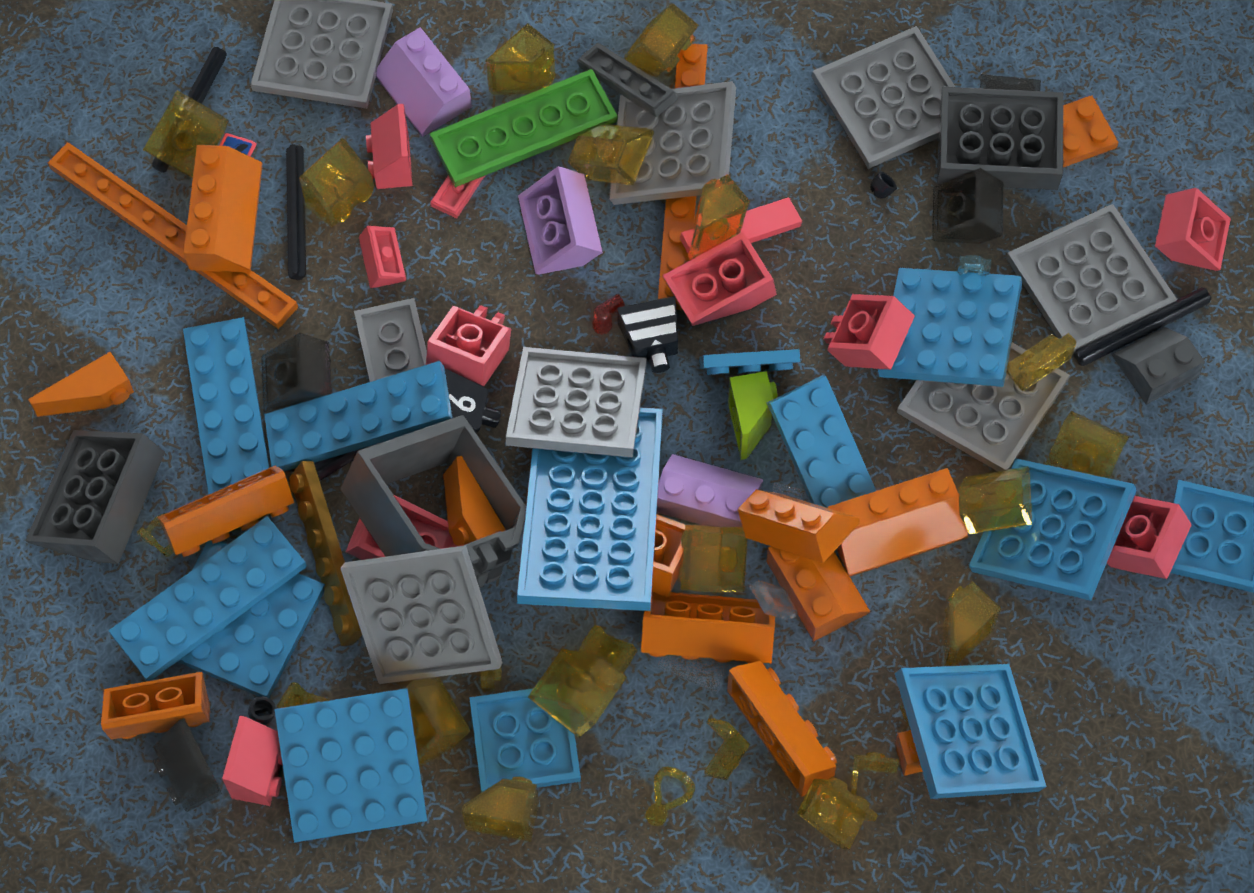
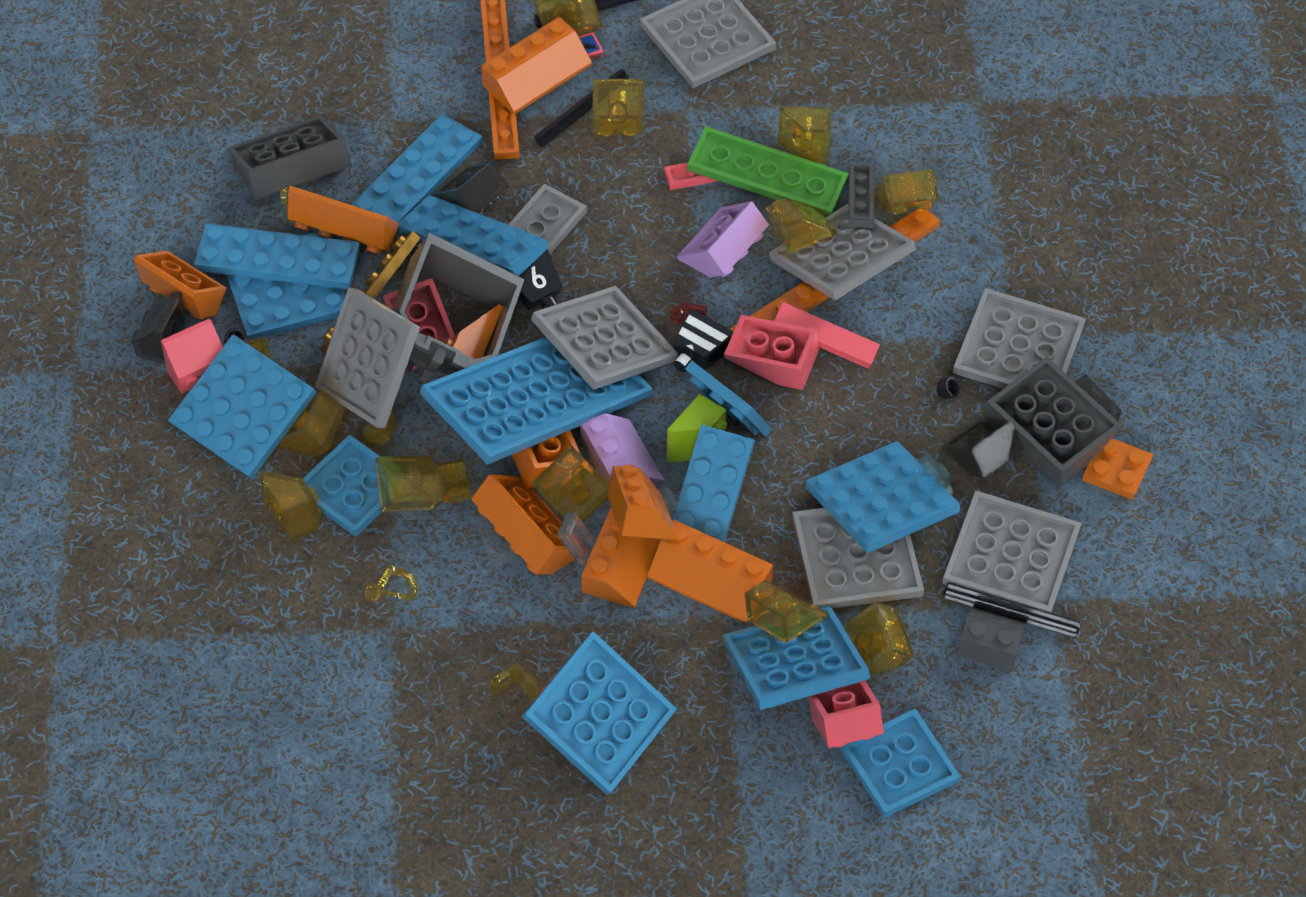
camera: 45 degrees right, 10 degrees down
orange slope [28,352,134,417] -> none
coral slope [359,226,406,288] -> none
coral slope [366,104,413,189] -> none
lavender slope [376,27,472,137] -> none
coral hinge [426,305,511,387] -> none
clear yellow slope [688,174,750,260] -> none
clear yellow bracket [704,718,750,780] -> none
orange slope [727,661,837,797] -> none
clear yellow bracket [797,777,878,850] -> none
coral hinge [824,294,915,370] -> none
clear yellow slope [943,581,1001,666] -> none
clear yellow bracket [1006,333,1077,392] -> none
coral slope [1155,188,1231,271] -> none

